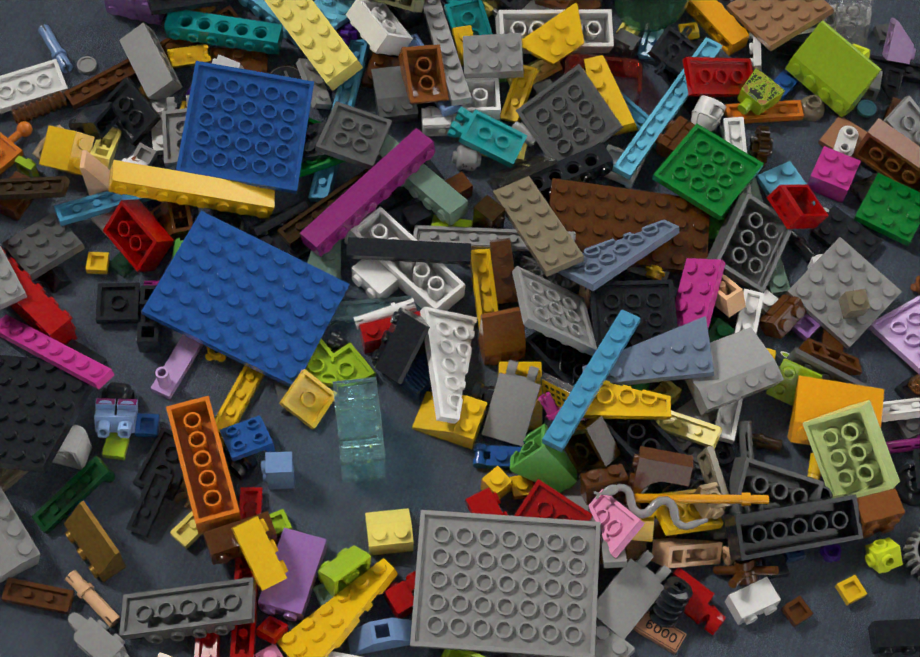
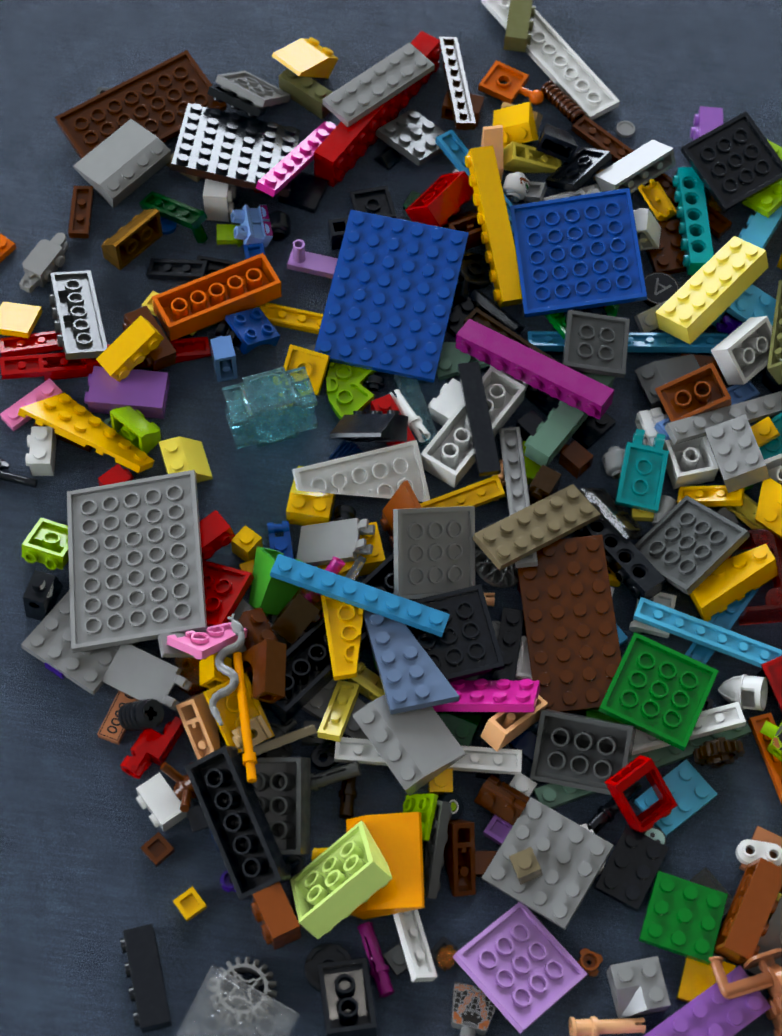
camera: 80 degrees right, 0 degrees up
lime plate [14,155,39,178] -> none
medium blue pin [38,25,73,73] -> none
light nougat pin [65,570,121,628] -> none
yellow plate [86,252,110,274] -> none
red plate [256,615,288,645] -> none
lime plate [269,509,292,537] -> none
medium blue slope [347,618,412,655] -> none
reddish brown brick [490,238,518,304] -> none
sand blue wing [557,220,679,291] -> none
yellow plate [645,265,665,280] -> none
reddish brown brick [655,116,695,159] -> none
dark pink brick [807,146,861,203] -> none
neon yellow brick [865,537,903,574] -> none

